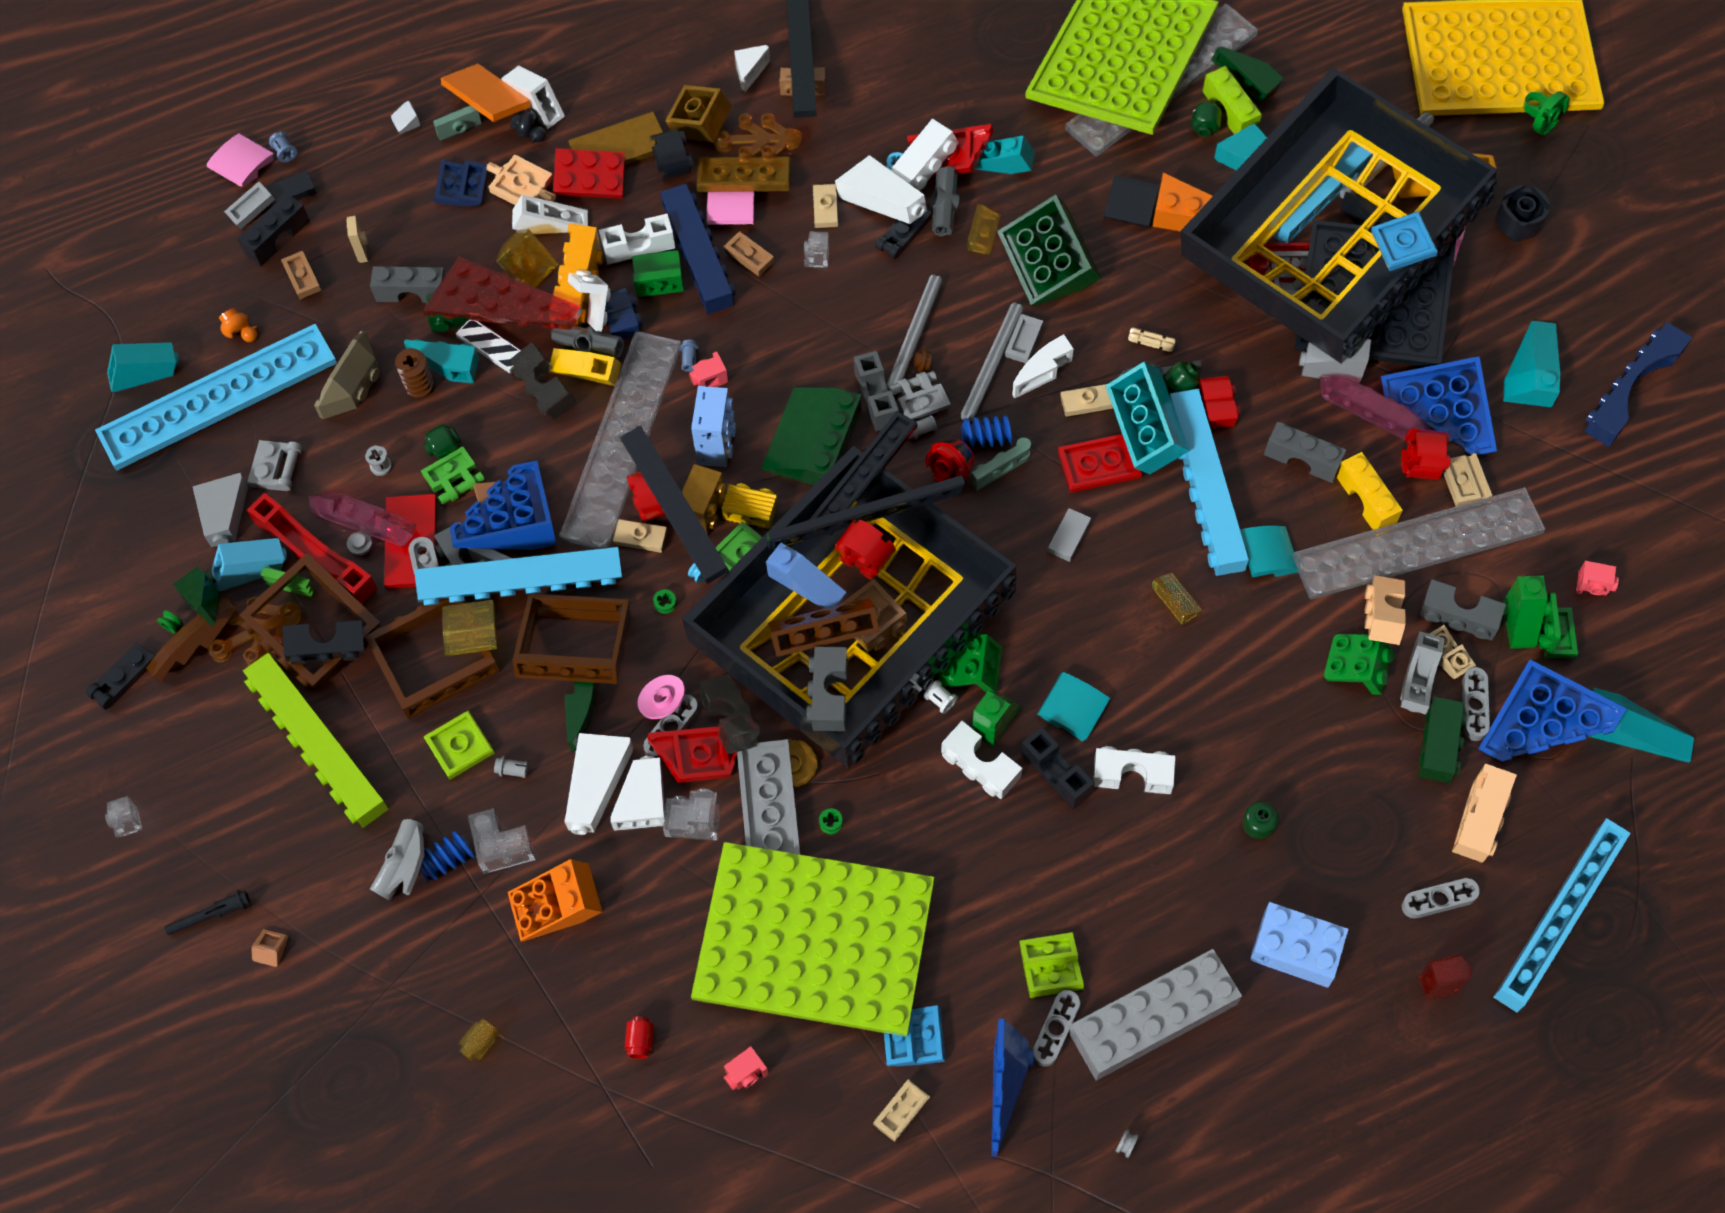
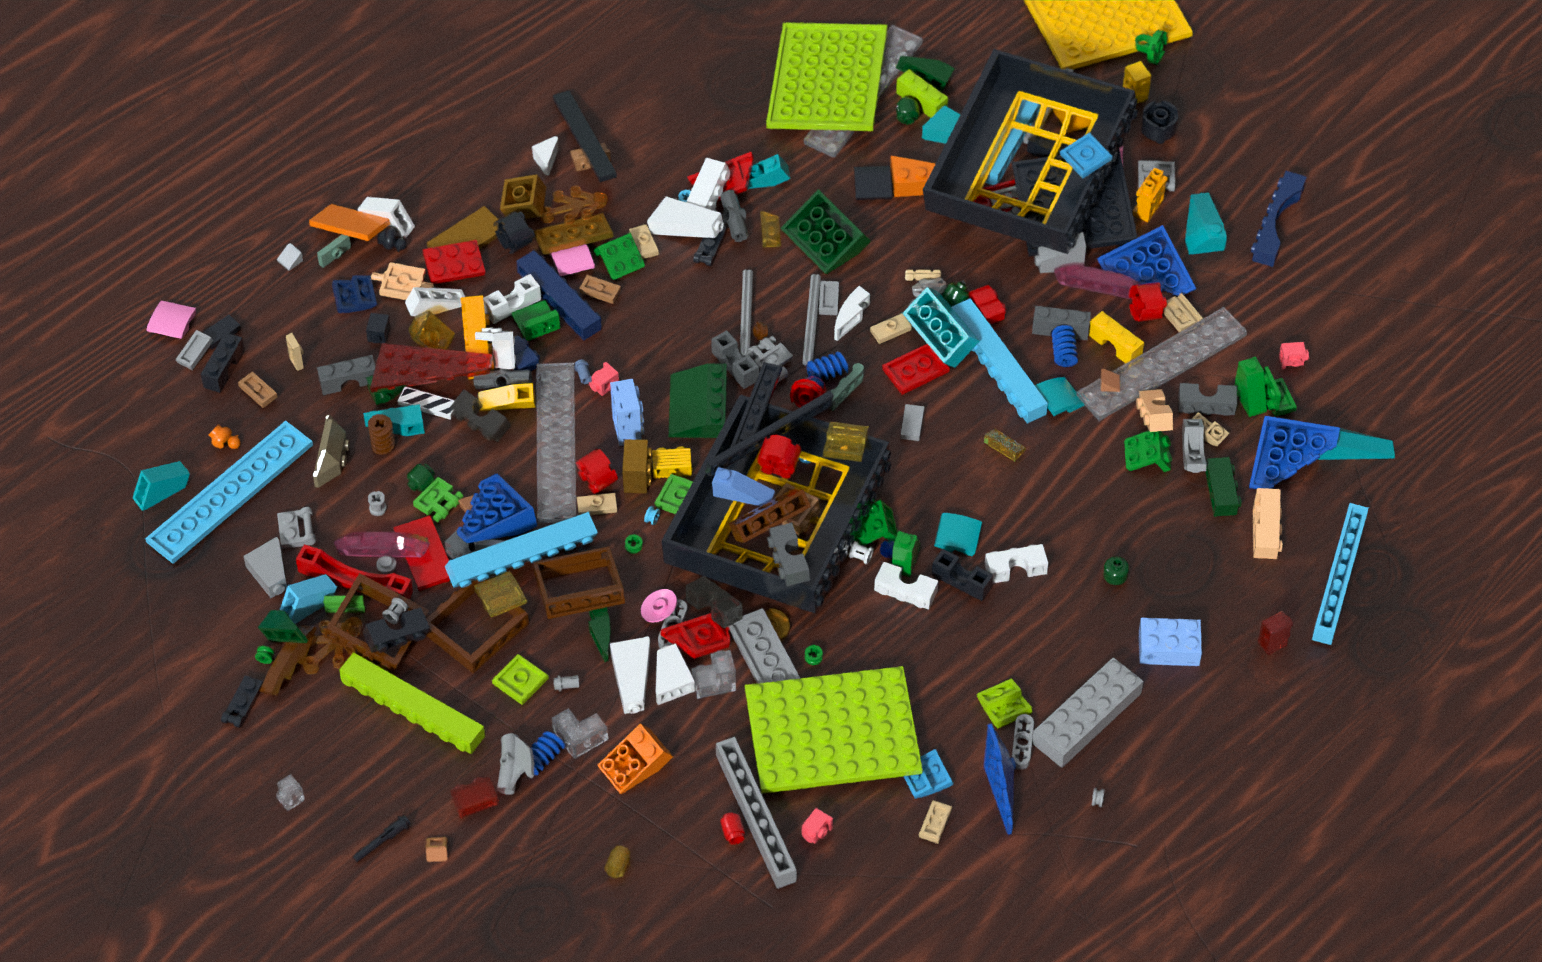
camera: 20 degrees left, 10 degrees down
sand blue bush [269,132,297,162] -> none
light grey plate [409,537,439,575] -> none
black tile [619,425,729,584] -> none
clear brick [804,231,829,268] -> none
light grey beam [1402,878,1479,919] -> none
light grey beam [1462,667,1490,741] -> none
none -> black brick [366,313,391,344]
none -> light grey bush [382,598,408,624]
none -> clear red brick [450,776,498,818]
none -> green bracket [593,233,645,280]
none -> light grey brick [716,737,796,888]
none -> clear yellow slope [823,422,868,462]
none -> clear blue plate [880,540,894,559]
none -> light grey wheel [912,277,947,297]
none -> blue piece [1052,325,1078,367]
none -> nougat slope [1100,369,1120,392]
none -> yellow brick [1123,61,1151,103]
none -> light orange hips [1132,168,1168,222]
none -> light grey plate [1138,160,1175,191]

